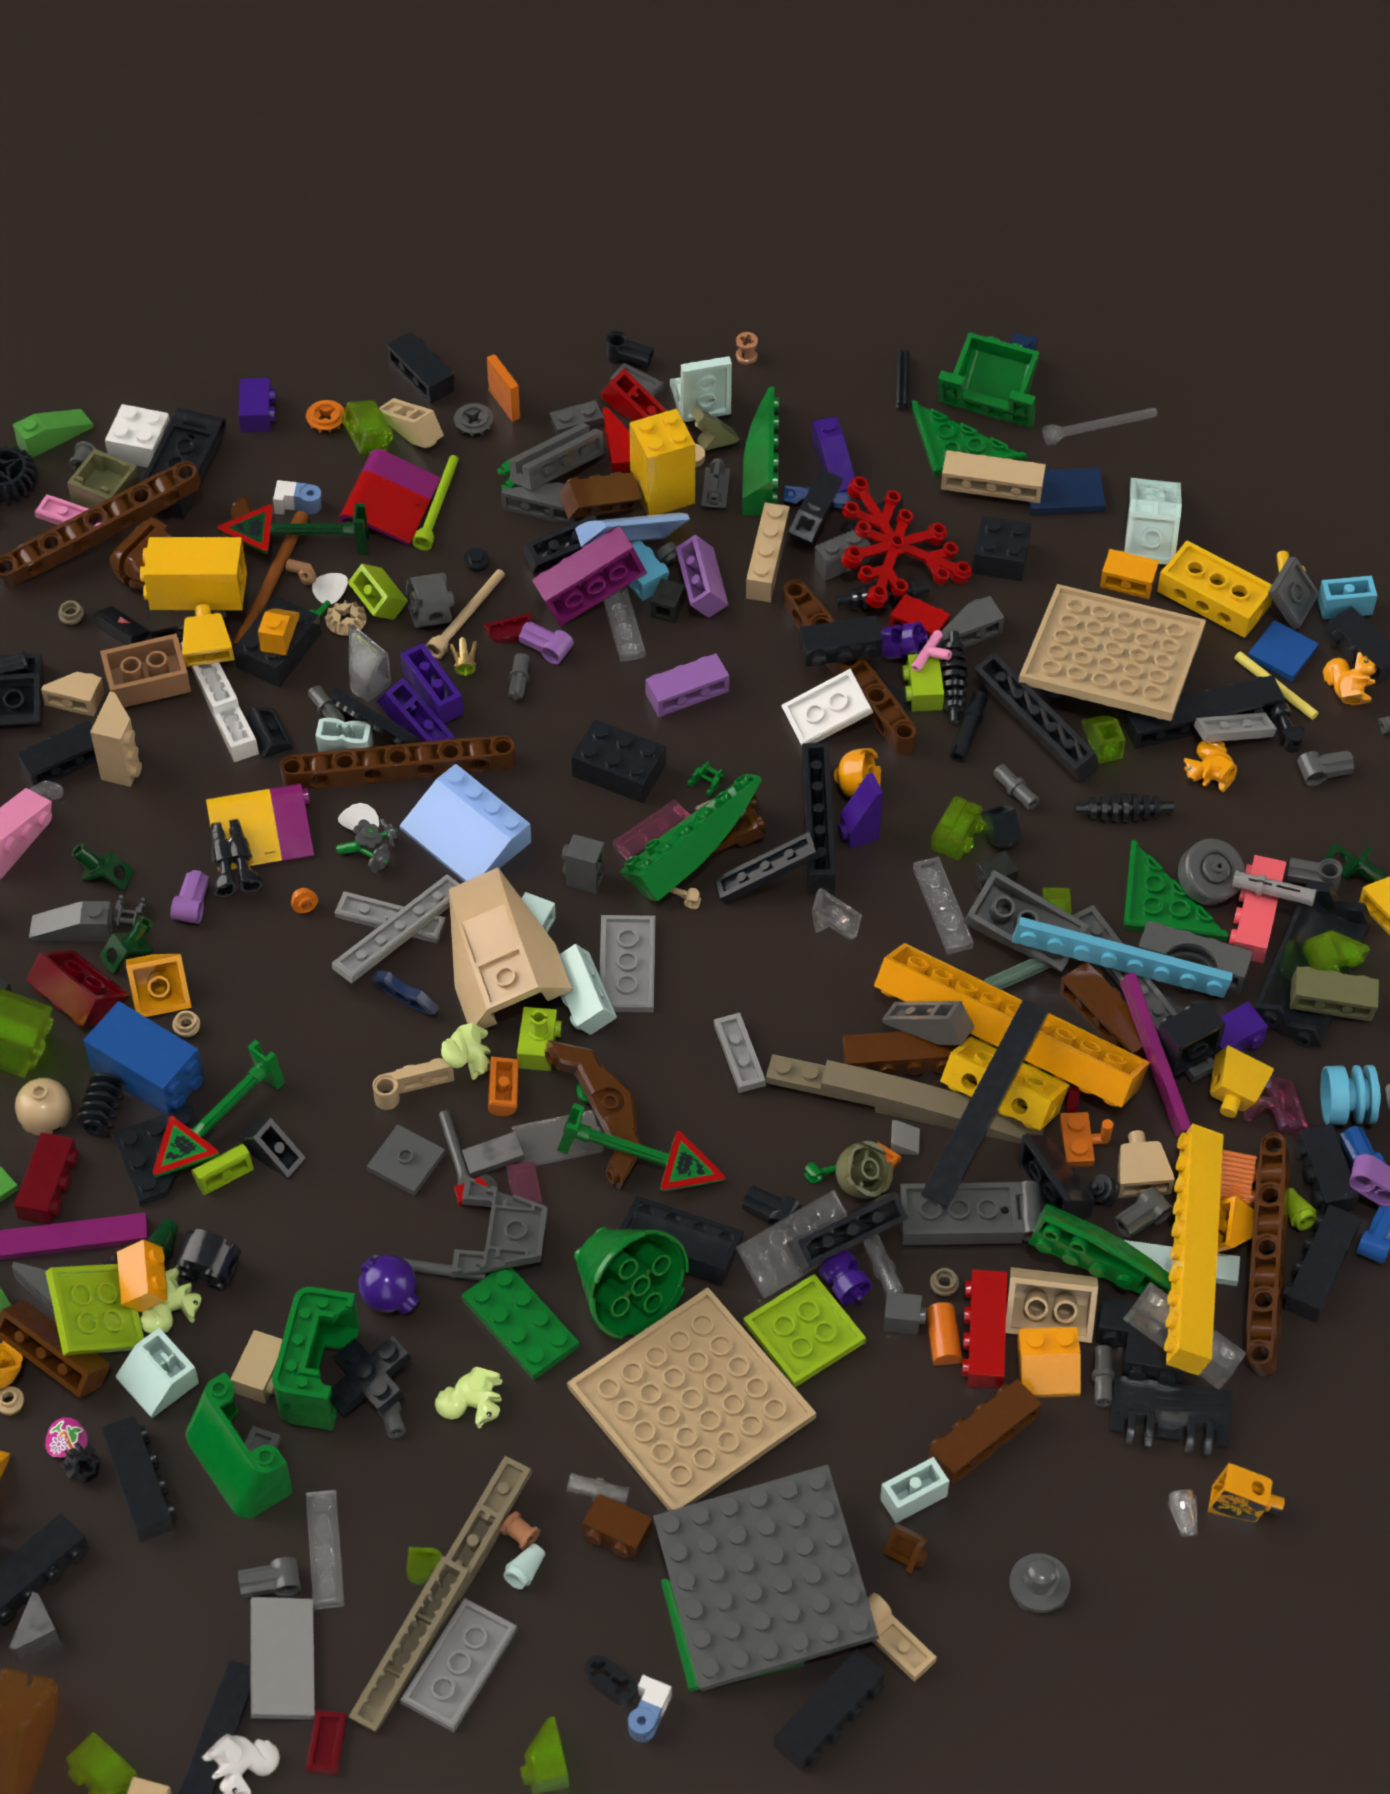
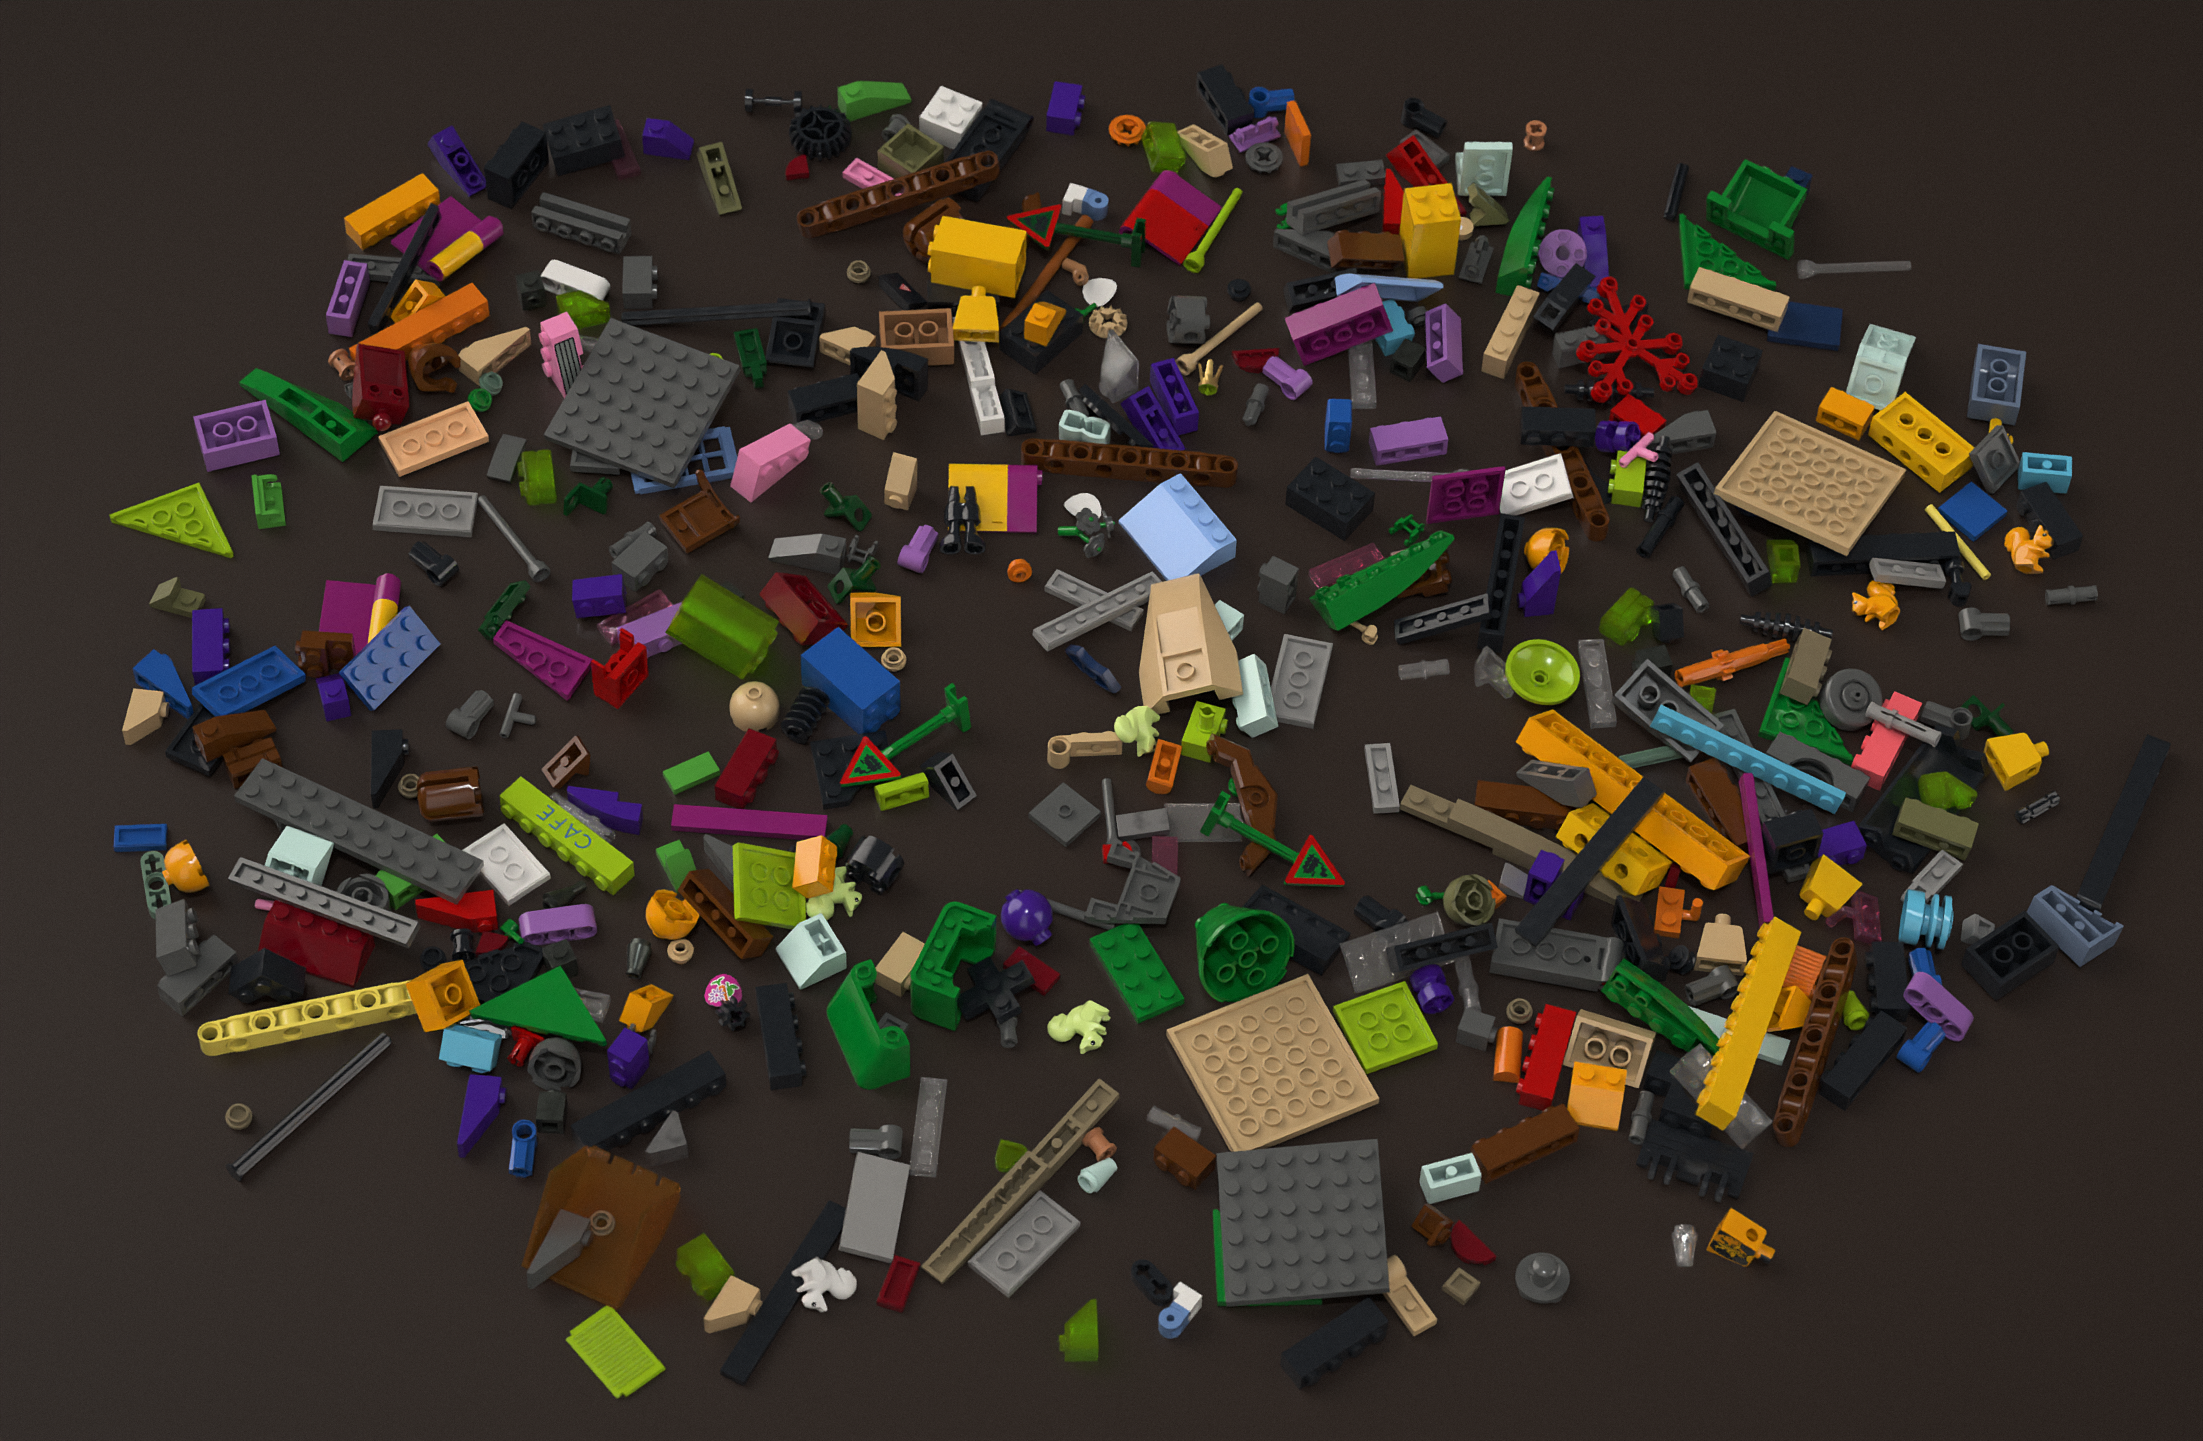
camera: 10 degrees right, 0 degrees up
lime brick [348,564,408,620] -> none
none -> black slope [850,347,928,402]
none -> tan slope [884,452,917,510]
none -> dark red tile [1003,946,1060,996]
none -> medium lavender hinge [1229,116,1281,153]
none -> blue piece [1248,87,1294,118]
none -> blue brick [1325,399,1352,453]
none -> clear piece [1350,468,1468,482]
none -> clear axle [1398,659,1449,680]
none -> magenta slope [1426,466,1506,524]
none -> dark tan tile [1442,1267,1481,1305]
none -> dark red tile [1450,1220,1496,1265]
none -> lime dish [1505,639,1580,705]
none -> dark purple brick [1524,849,1585,921]
none -> medium lavender plate [1538,229,1587,277]
none -> orange piece [1675,638,1790,687]
none -> dark tan brick [1780,628,1832,705]
none -> light grey hinge [1900,850,1963,904]
none -> sand blue brick [1967,344,2026,425]

